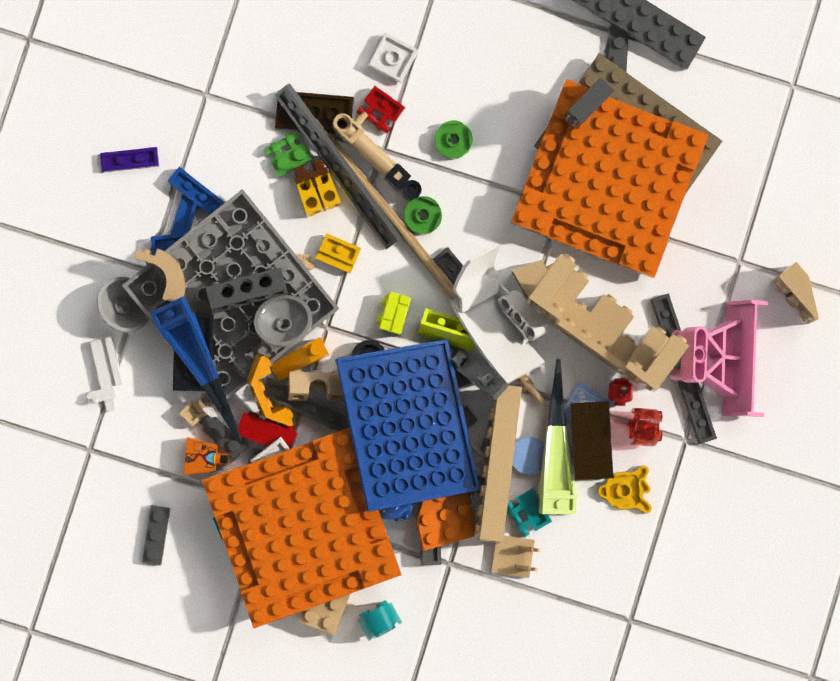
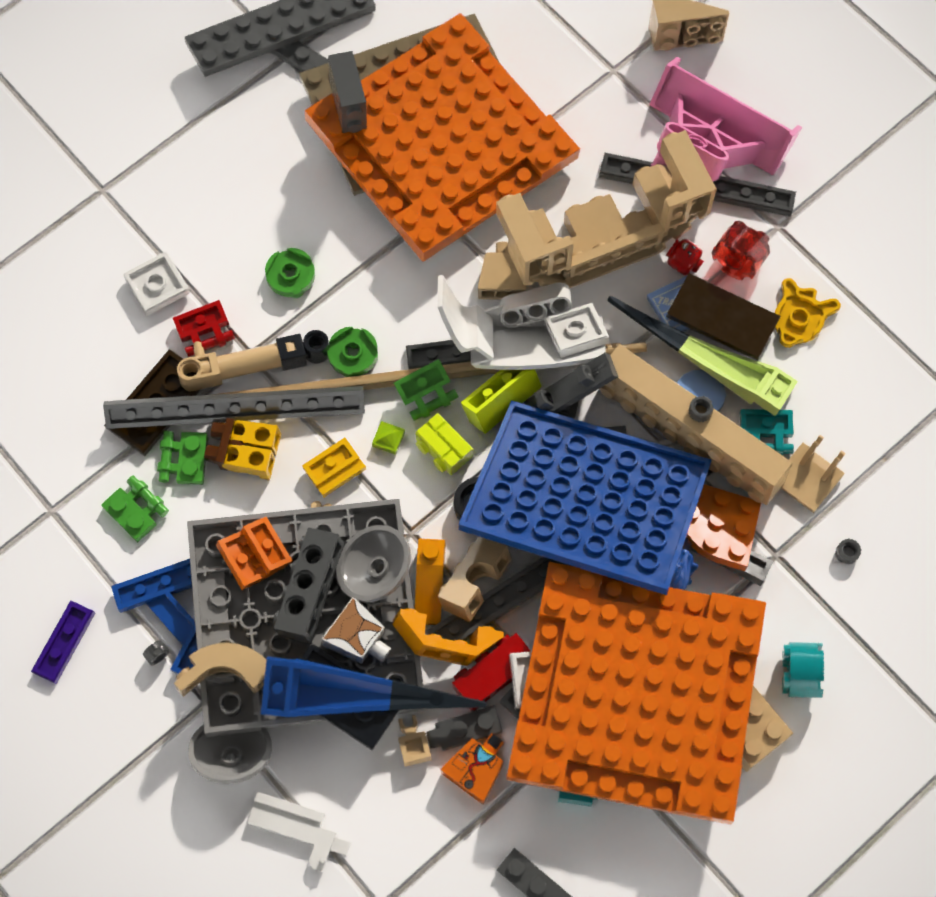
camera: 50 degrees left, 15 degrees down
none -> bright green plate [101,475,169,543]
none -> dark grey axle [142,640,169,665]
none -> orange slope [216,516,293,590]
none -> torso [322,597,391,664]
none -> lime tile [372,421,406,455]
none -> bright green plate [394,359,459,421]
none -> white plate [544,303,610,358]
none -> dark grey axle [689,396,714,422]
none -> dark grey axle [835,538,862,565]

